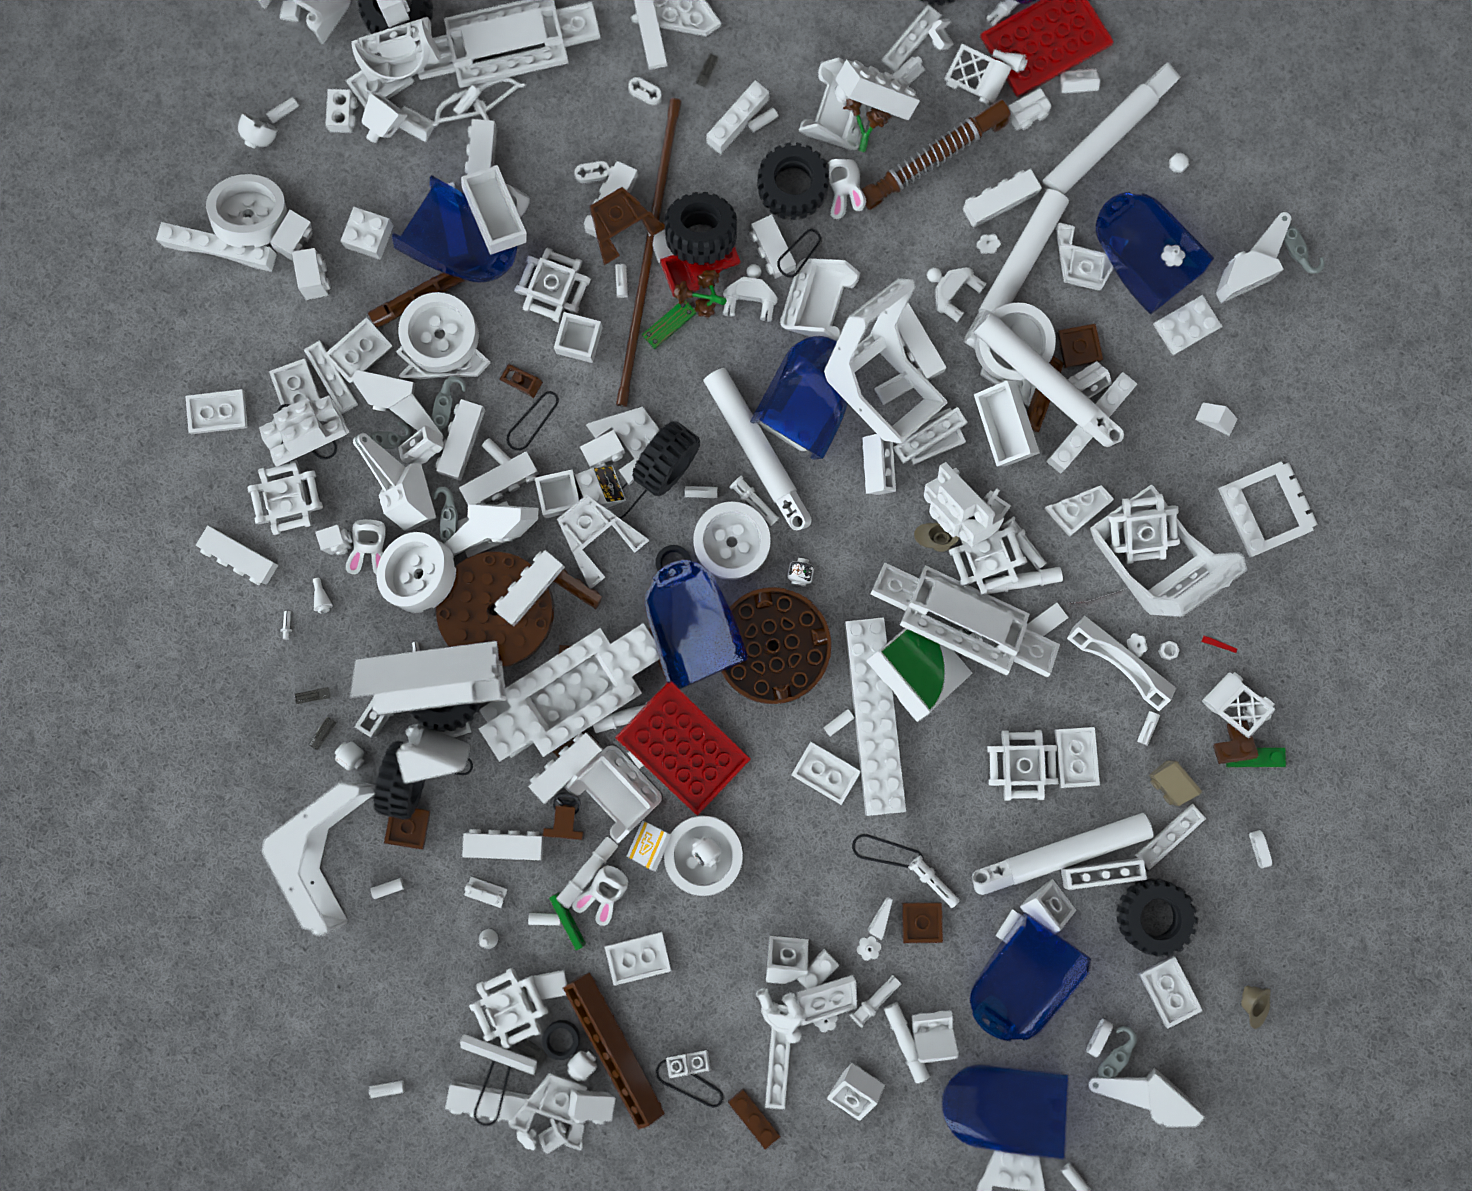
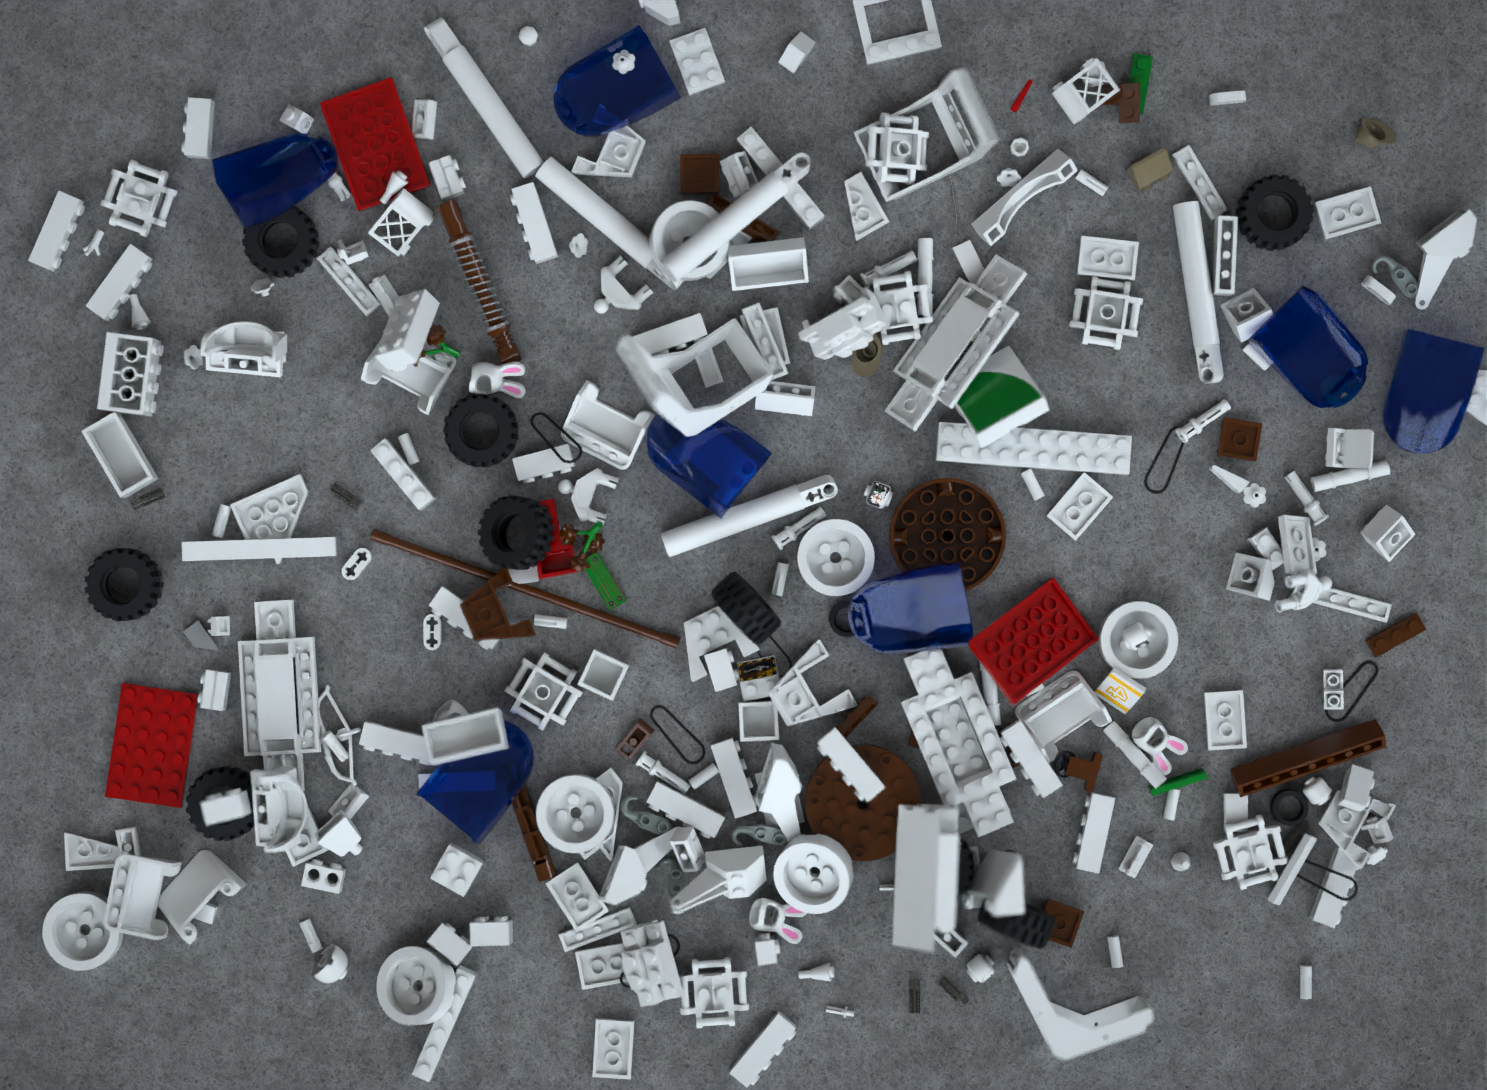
camera: 80 degrees left, 5 degrees up
none -> white pin [635,751,691,795]

